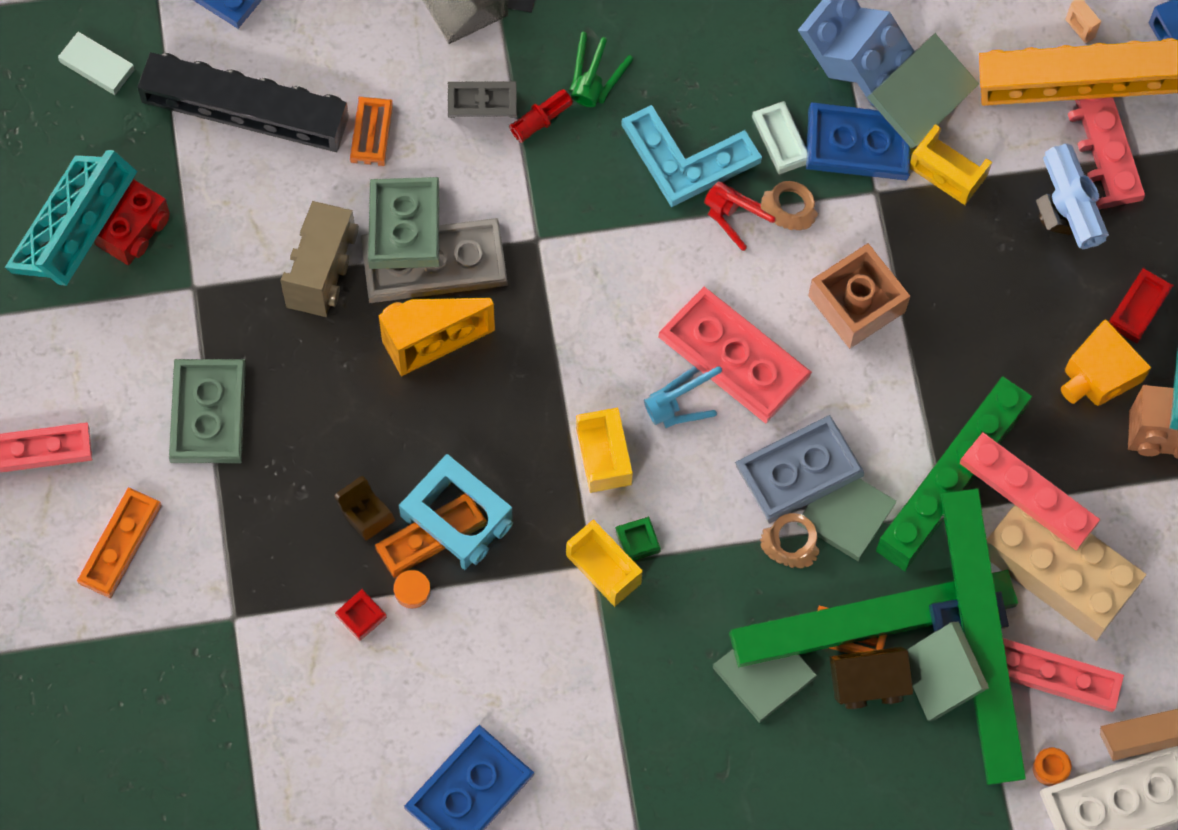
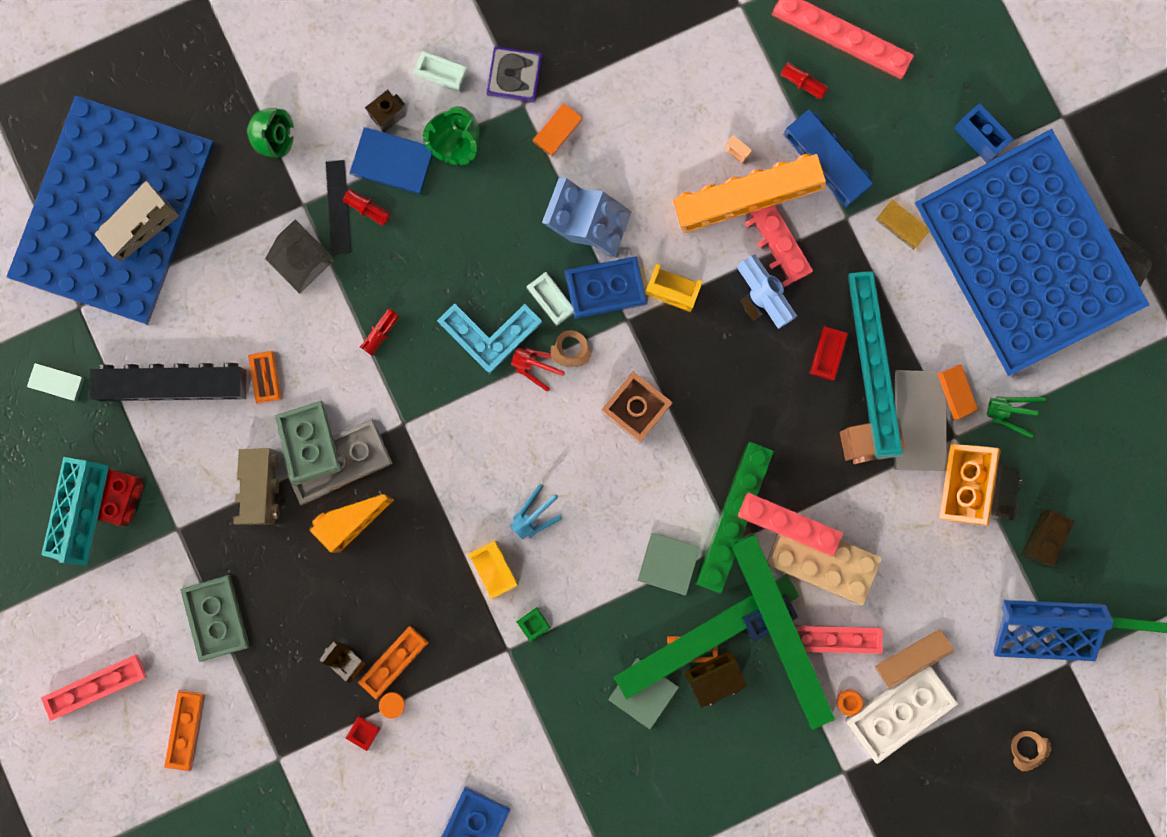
camera: 15 degrees left, 15 degrees up
medium azure panel [399,454,513,570] -> none
dark grey hinge [448,81,517,118] -> none
yellow panel [566,519,643,607] -> none
green plant [569,32,633,107] -> none
coral tile [658,286,812,424] -> none
sand blue tile [735,415,864,524] -> none
medium nougat piece [760,513,819,568] -> none
sand green tile [867,33,979,149] -> none
sand green tile [907,621,989,721] -> none
light orange torso [1061,319,1151,406] -> none

